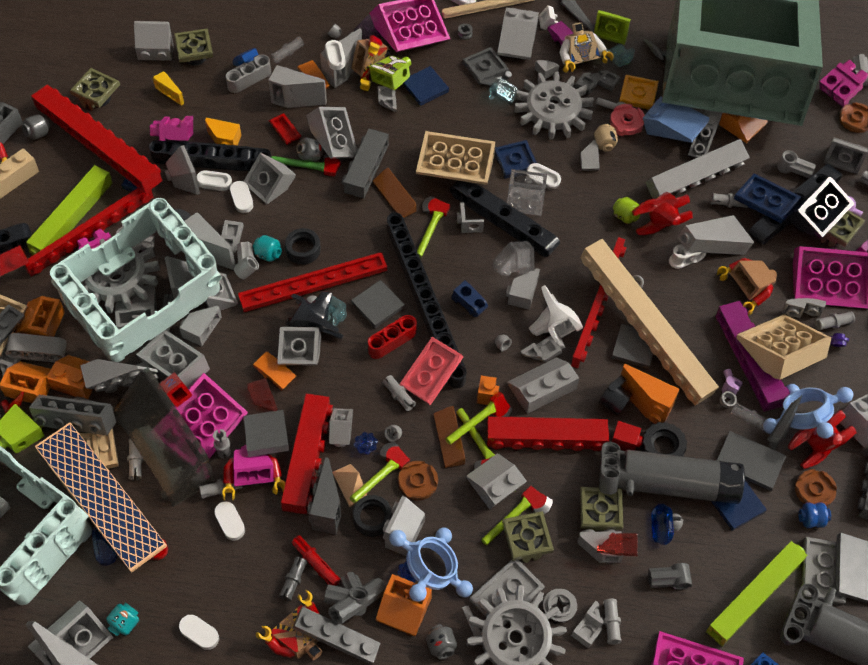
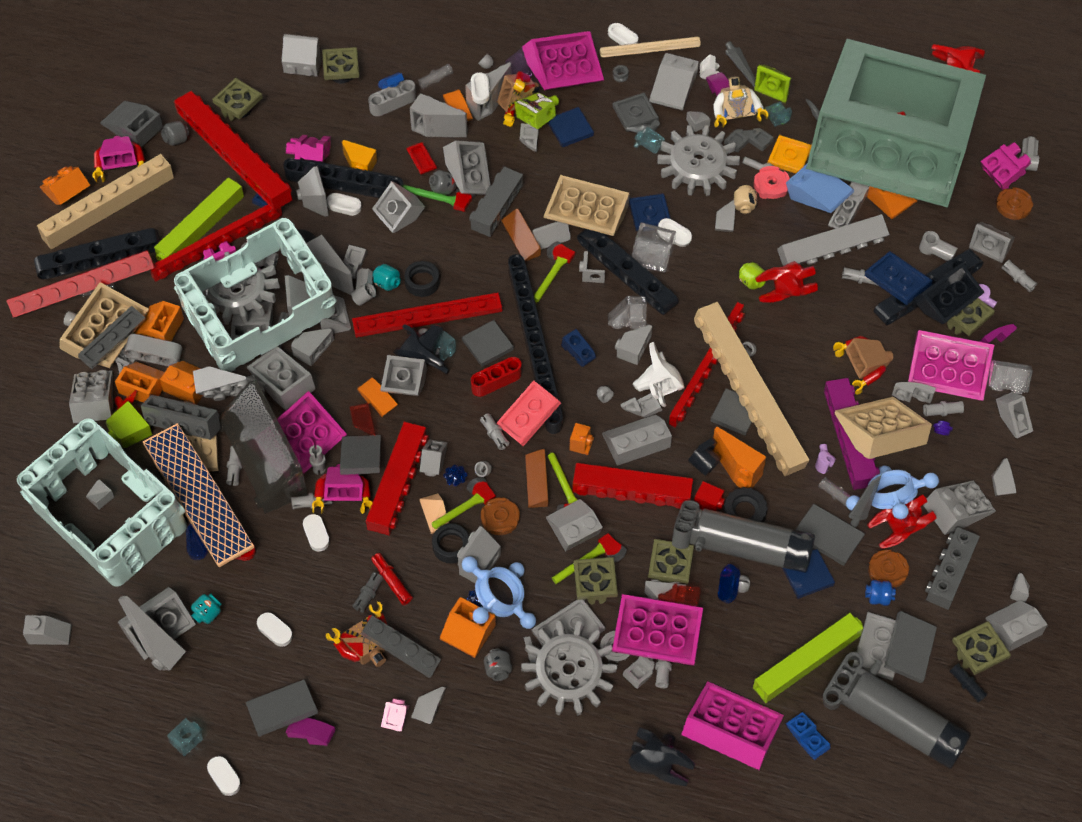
camera: 10 degrees right, 0 degrees up
yellow slope [153,71,184,106] -> none
red brick [158,372,193,407] -> none
white tile [230,181,253,213] -> none
dark grey slope [307,457,341,535] -> none
dark grey piece [324,572,386,625] -> none
piece [445,392,512,445] -> none
dark grey piece [648,563,692,590] -> none
white piece [669,244,706,269] -> none
light grey slope [677,215,754,255] -> none
light grey hinge [719,391,737,408] -> none
none -> light grey slope [533,222,570,249]
none -> dark pink slope [612,594,703,665]

